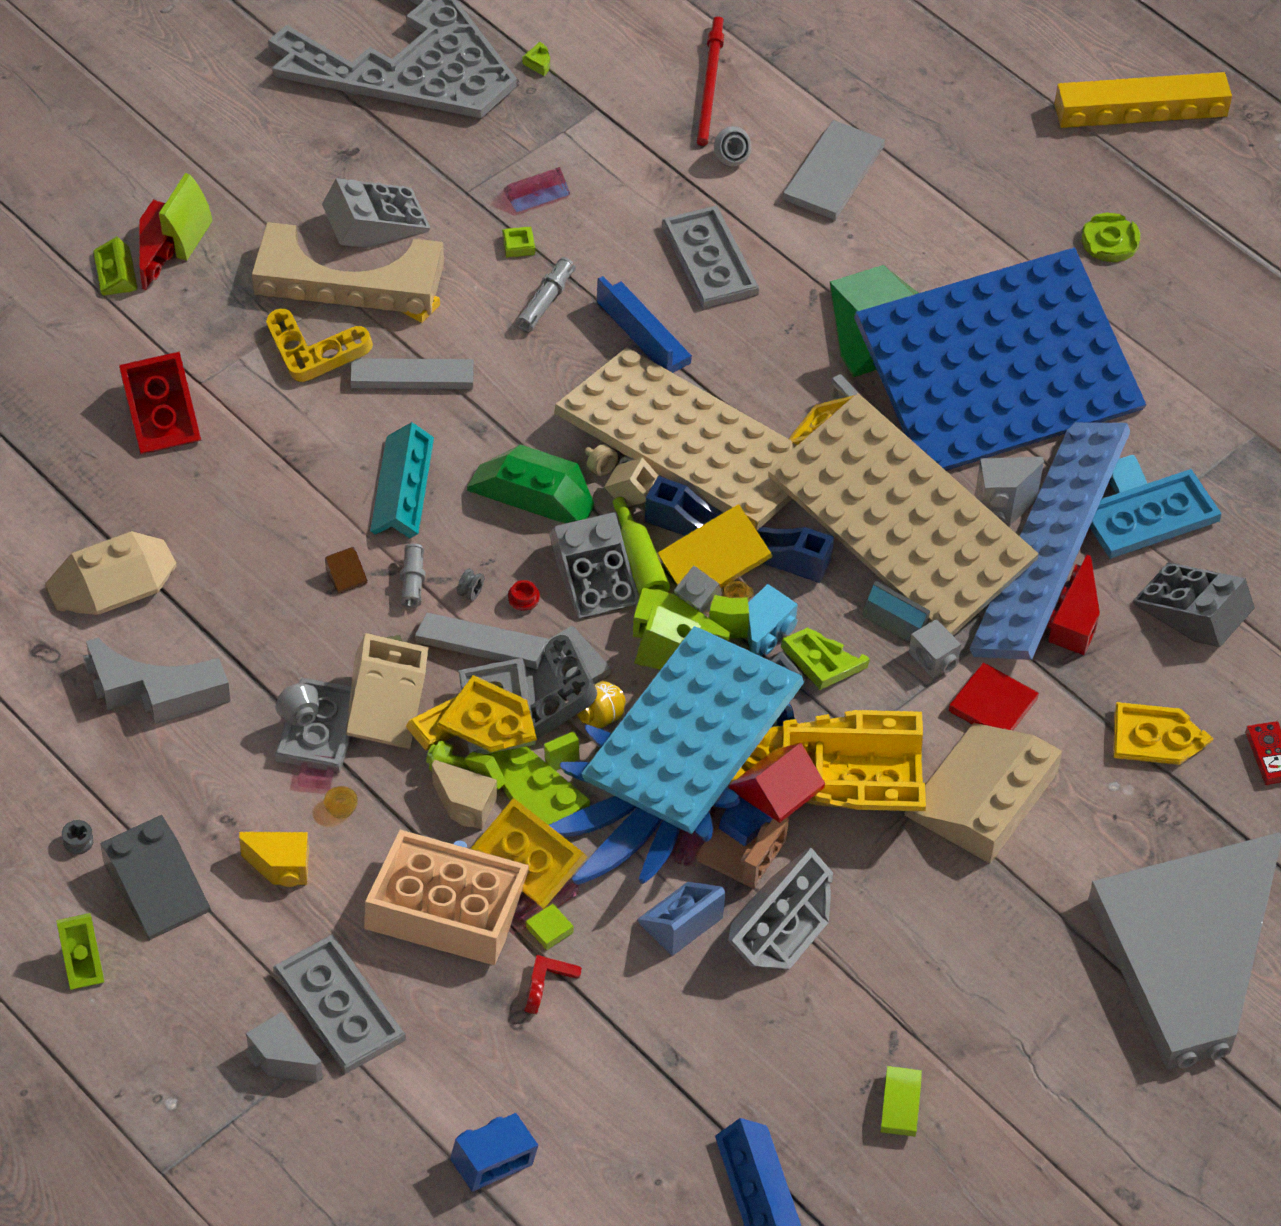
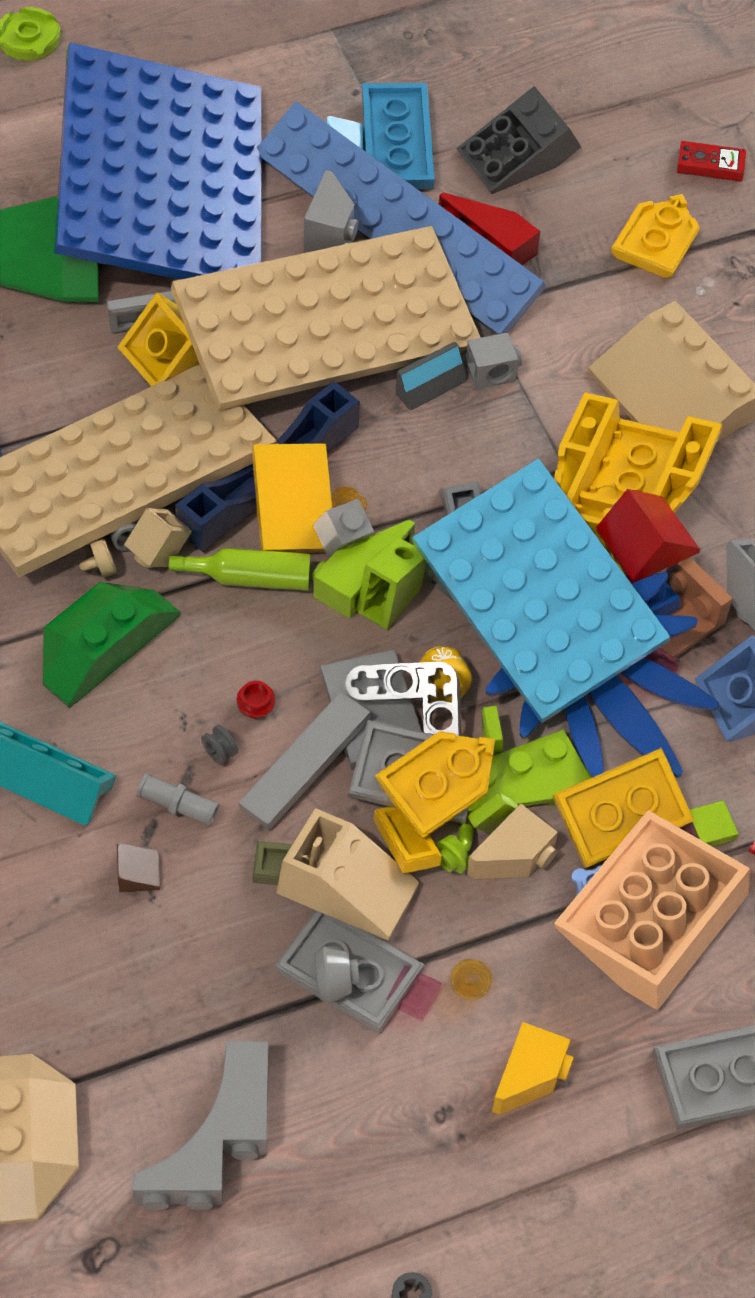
camera: 70 degrees left, 5 degrees up
dark grey slope [100,815,211,940] -> none
light grey slope [549,512,639,619] -> none
lime piece [709,595,749,639] -> none
medium azure slope [748,584,798,656] -> none
lime wing [781,627,870,690] -> none
red tile [949,662,1039,731] -> none

